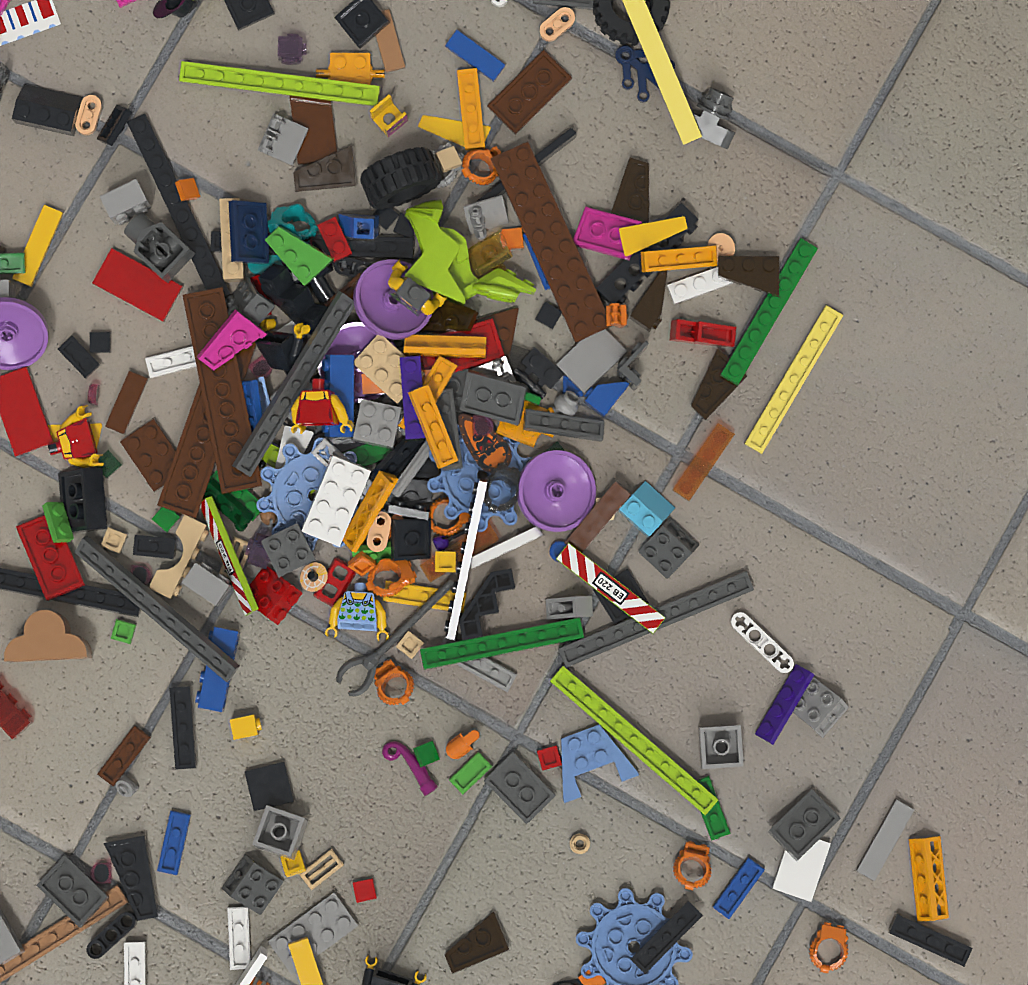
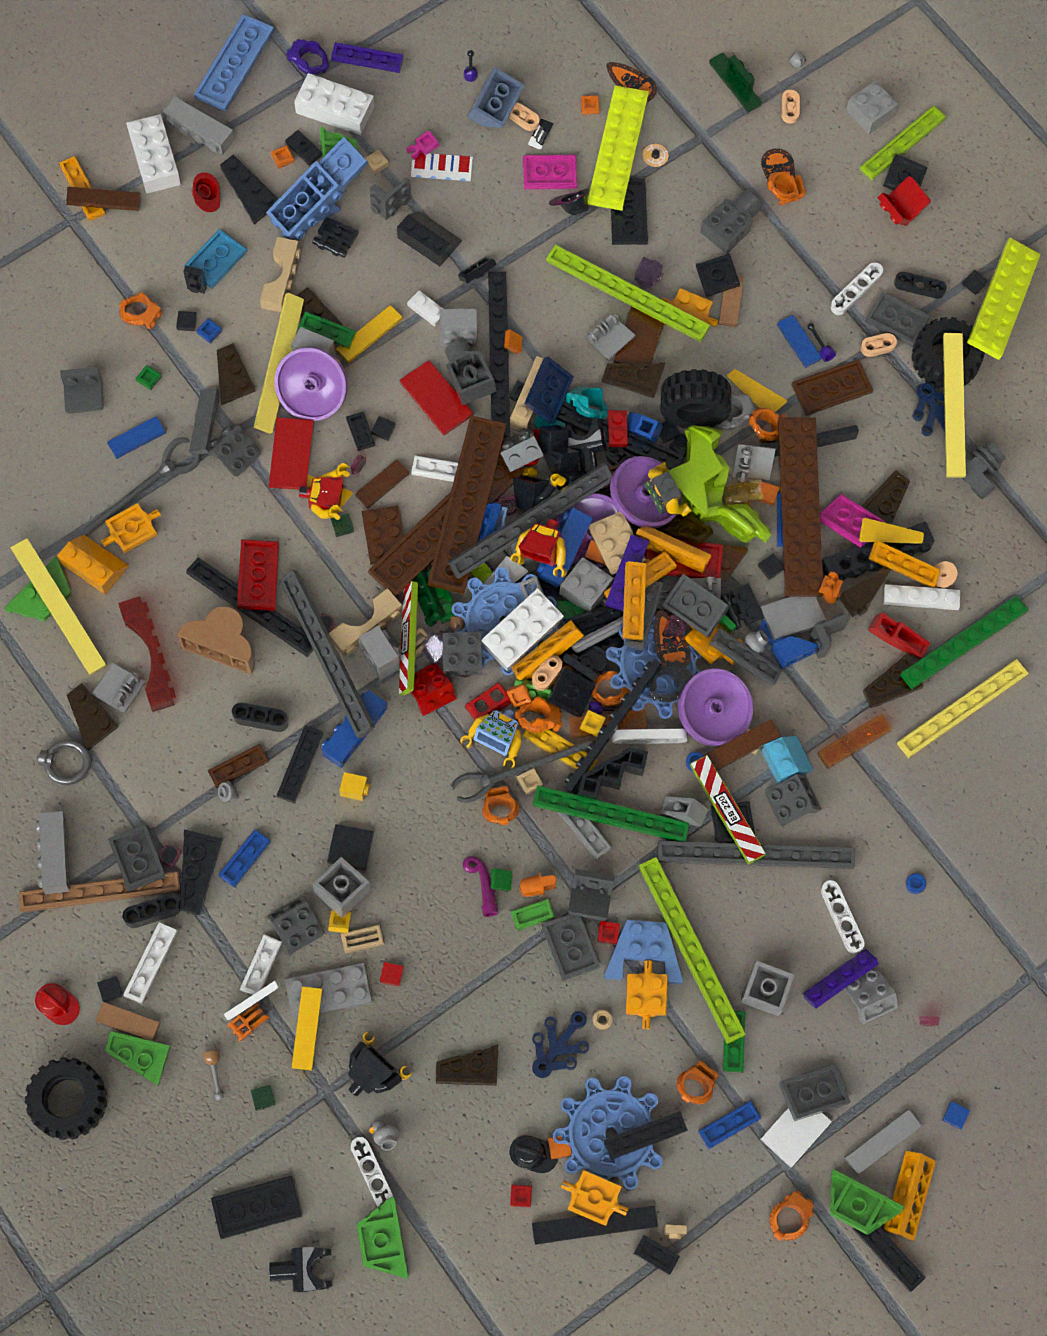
camera: 25 degrees right, 15 degrees down
bright green plate [42,502,74,543] -> none
black slope [58,468,107,533] -> none
light nougat plate [75,95,102,135] -> none
tan plate [101,527,128,554] -> none
bright green tile [110,619,136,644] -> none
black plate [133,535,176,559] -> none
green tile [152,507,181,533] -> none
dark pink wing [197,309,267,370] -> none
bright green wing [265,226,335,286] -> none
light nougat piece [300,562,328,592] -> none
yellow piece [370,94,408,137] -> none
tan tile [435,146,462,173] -> none
light orange plate [457,68,485,150] -> none
dark brown wing [718,256,779,298] -> none
none -> black beam [232,703,288,732]
none -> white plate [407,290,443,327]
none -> dark blue plant [532,1011,589,1078]
none -> dark grey bracket [568,869,615,920]
none -> light orange plate [626,960,668,1030]
none -> dark purple hinge [807,323,836,362]
none -> bright green wing [830,1169,904,1235]
none -> blue tile [906,873,926,894]
none -> clear pink tile [919,1016,940,1026]
none -> blue tile [942,1101,970,1130]

